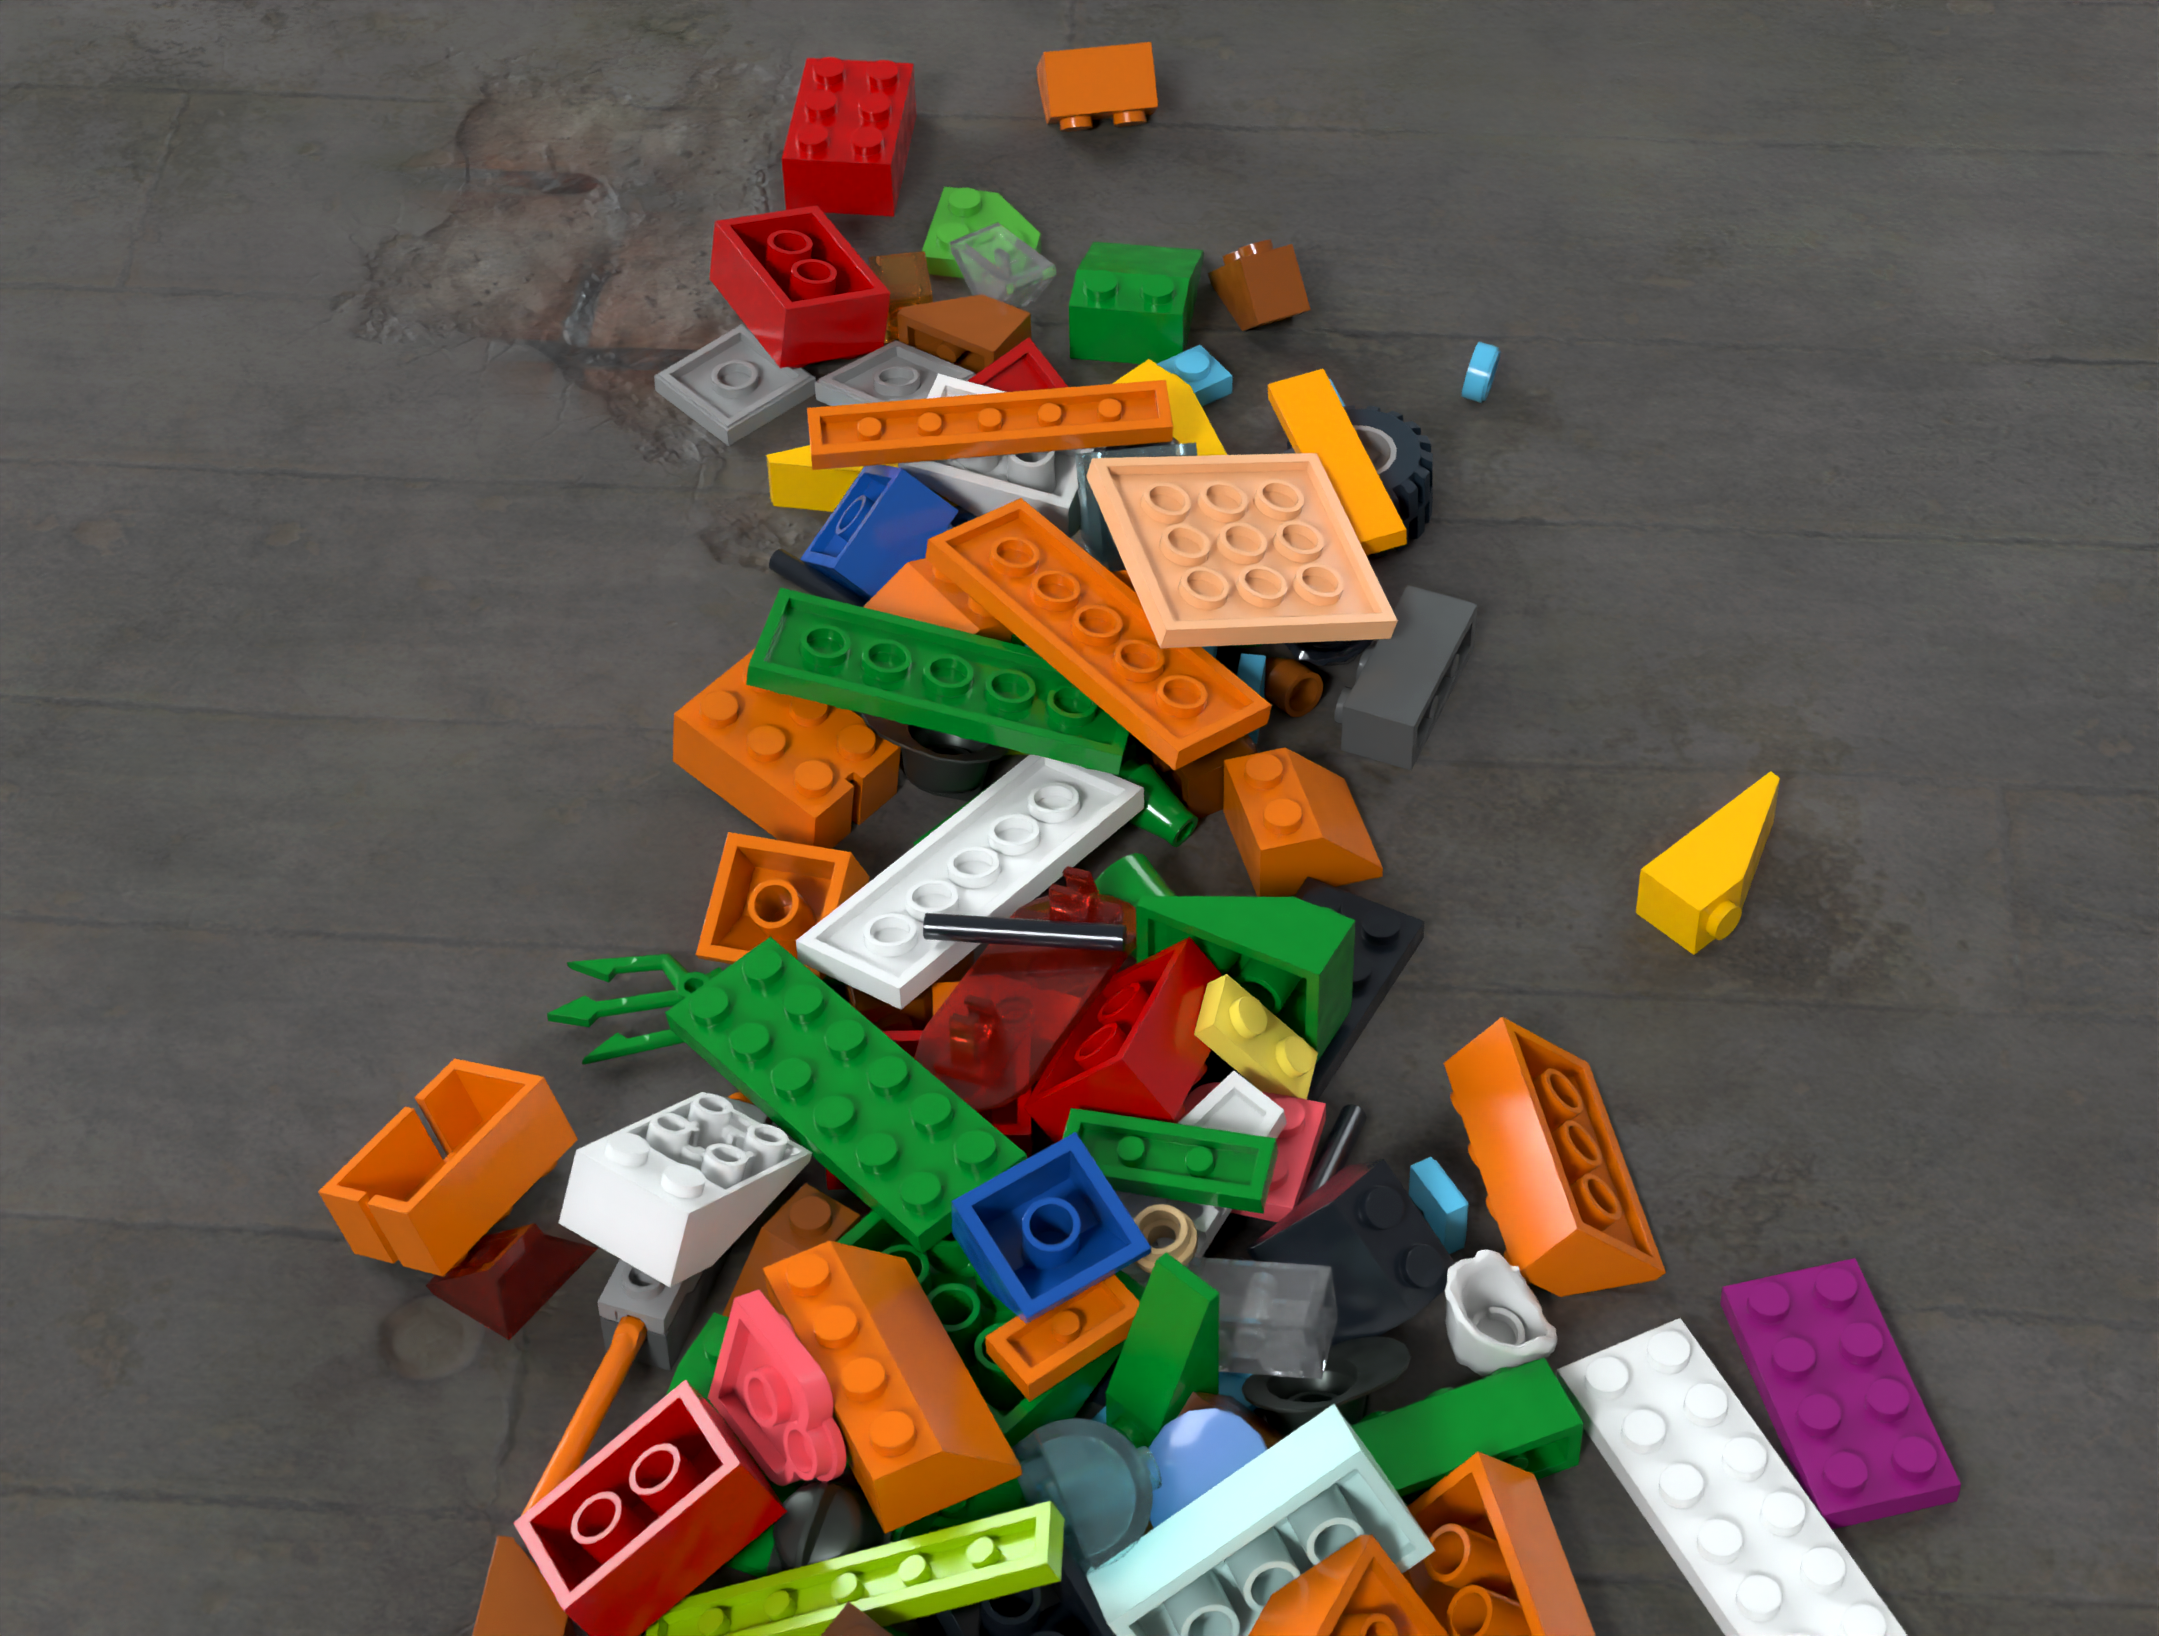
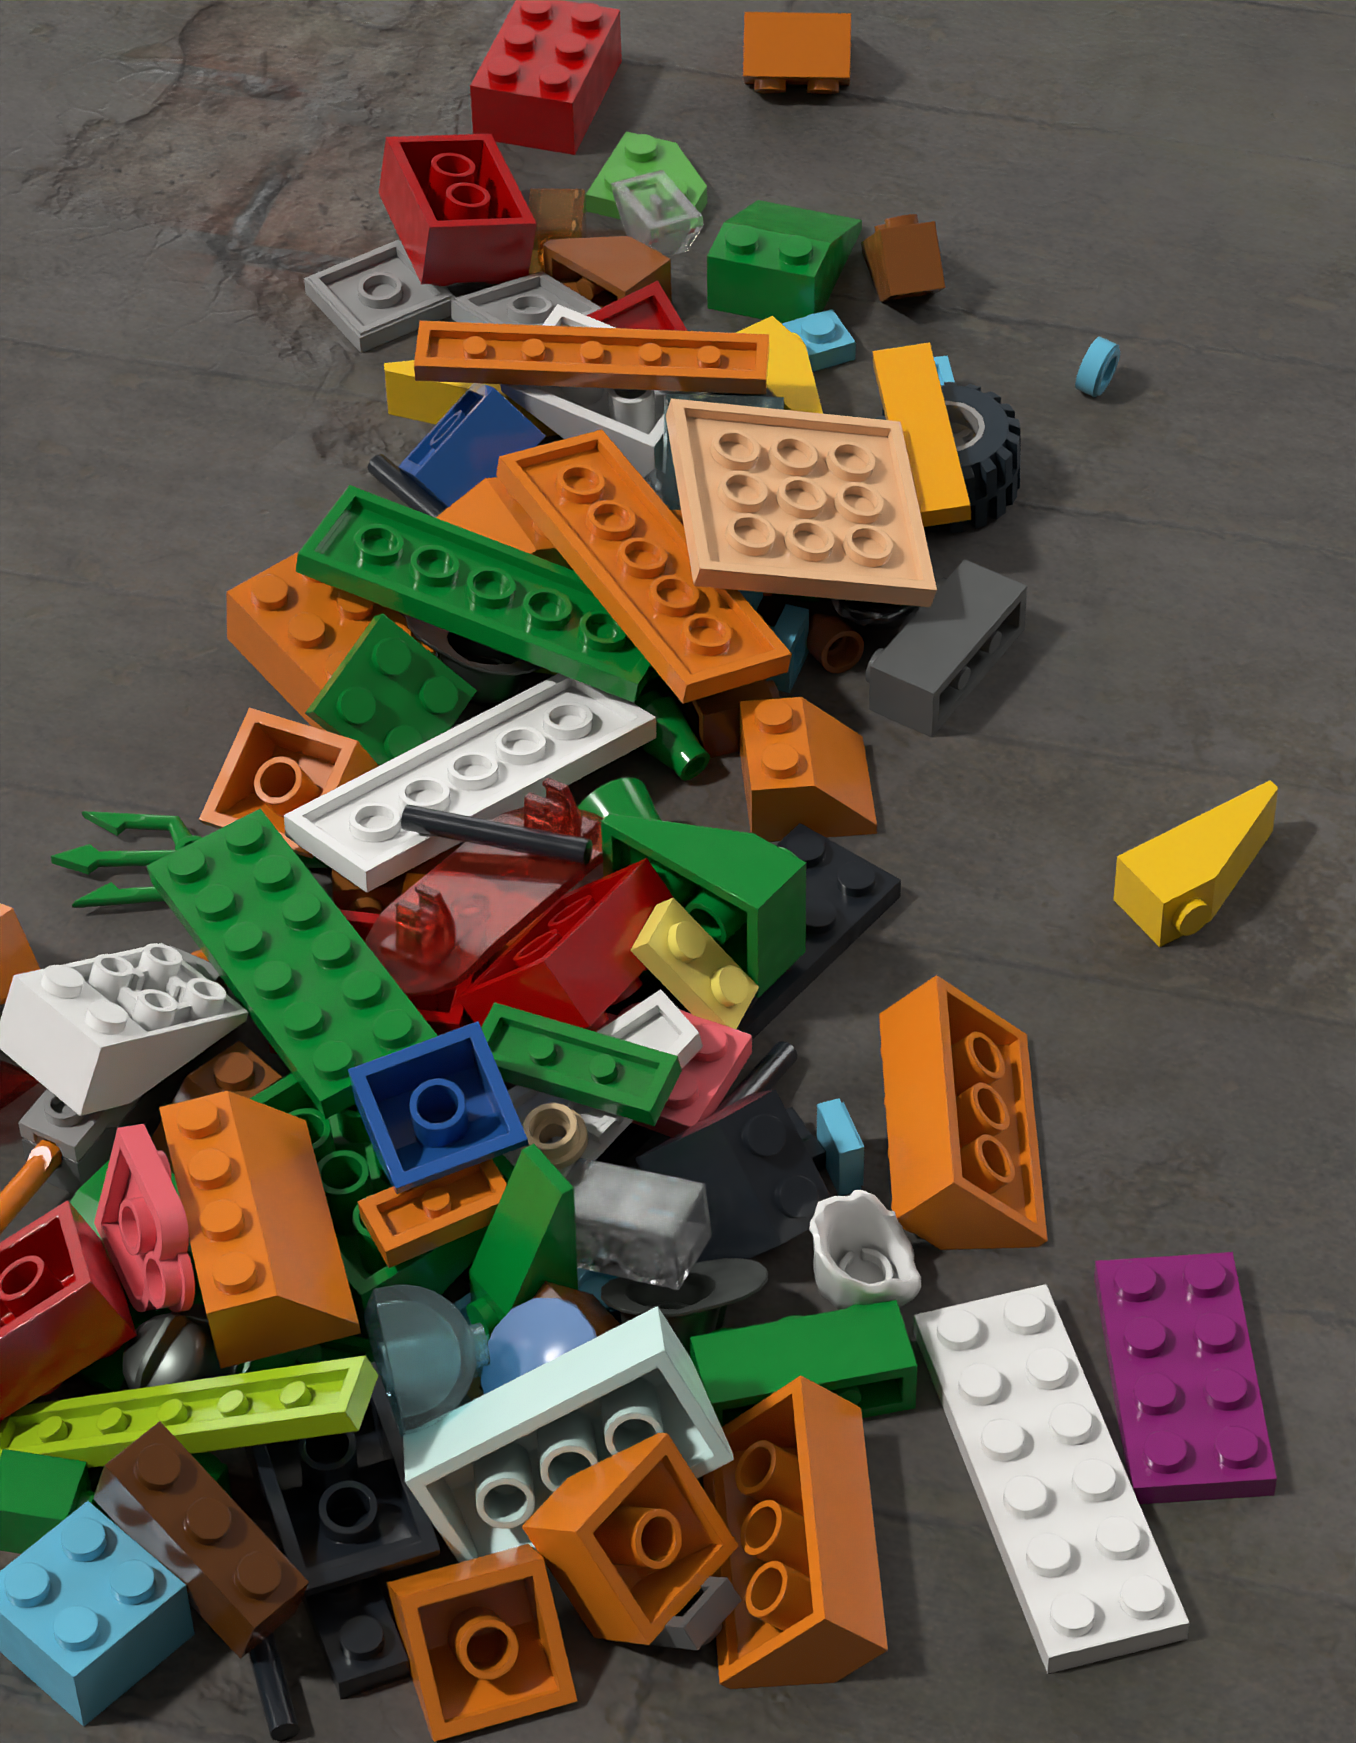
camera: 10 degrees right, 0 degrees up
none -> green plate [305,614,477,766]

